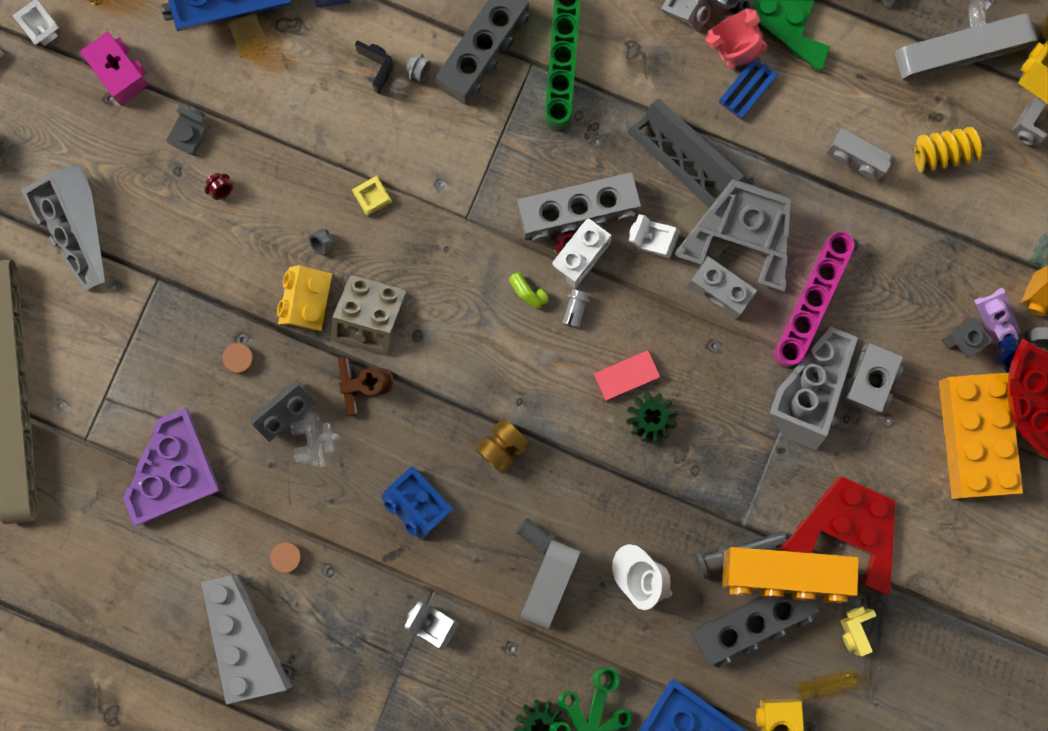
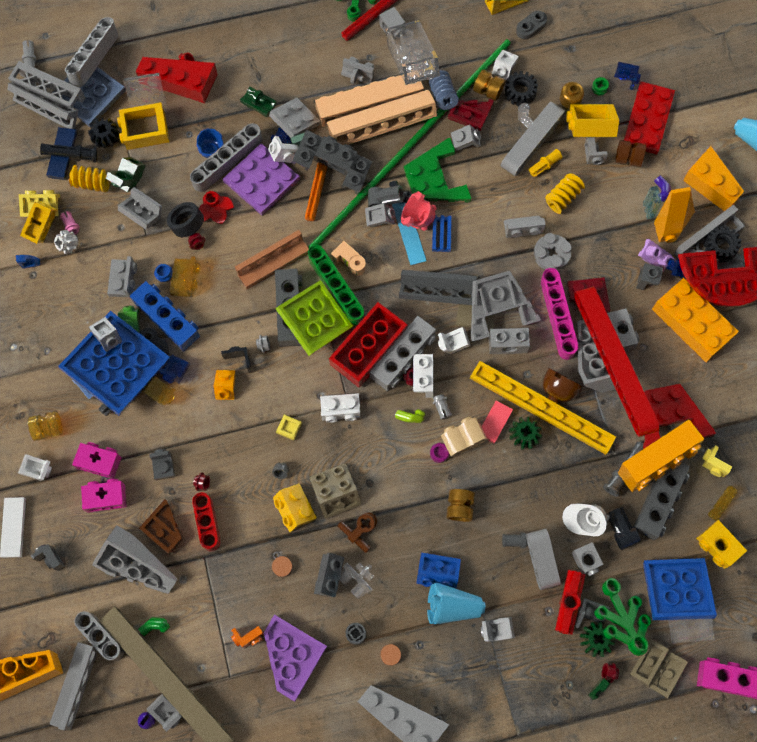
camera: 35 degrees left, 10 degrees down
none -> dark pink brick [81,479,127,513]
none -> green arm [138,617,170,637]
none -> reddish brown wing [139,499,183,555]
none -> clear blue bracket [159,355,190,384]
none -> red beam [192,492,220,552]
none -> light orange bracket [213,370,236,400]
none -> orange bracket [231,626,264,648]
none -> lime plate [276,280,353,356]
none -> white bracket [320,393,361,423]
none -> red brick [329,302,408,388]
none -> light nougat leg [331,241,366,276]
none -> dark grey wheel [345,623,366,645]
none -> medium azure sticker [392,202,426,265]
none -> medium azure cone [427,583,486,624]
none -> magenta tile [430,443,449,463]
none -> tan brick [441,416,488,457]
none -> yellow plate [470,361,616,455]
none -> yellow axle [529,149,563,177]
none -> light grey plate [534,233,571,270]
none -> reddish brown cylinder [543,368,583,403]
none -> red piece [554,570,585,635]
none -> dark red wing [567,277,611,313]
none -> light grey brick [571,542,603,576]
none -> red beam [574,286,659,437]
none -> dark grey bracket [576,598,610,628]
none -> black piece [606,507,641,550]

